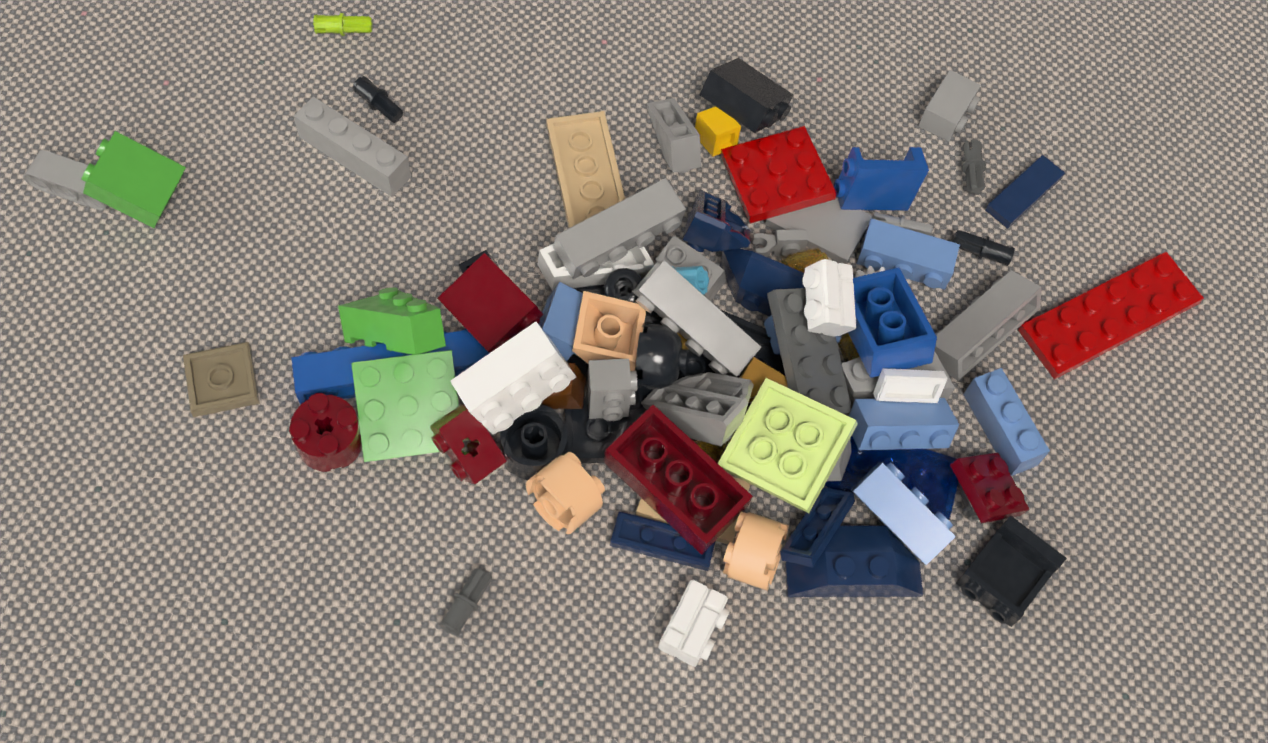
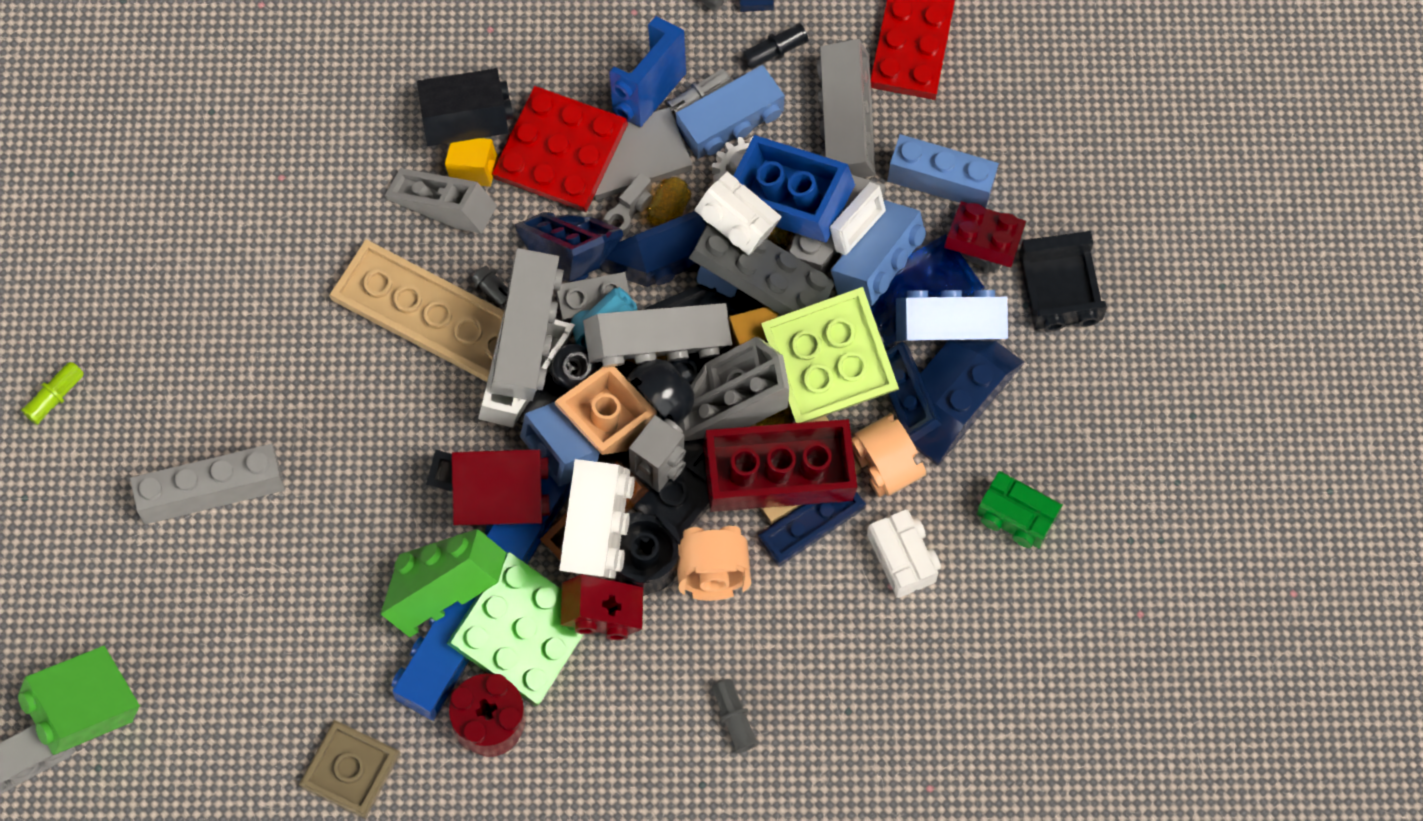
camera: 45 degrees left, 5 degrees up
black axle [353,76,403,123] -> none
none -> green brick [976,471,1063,549]

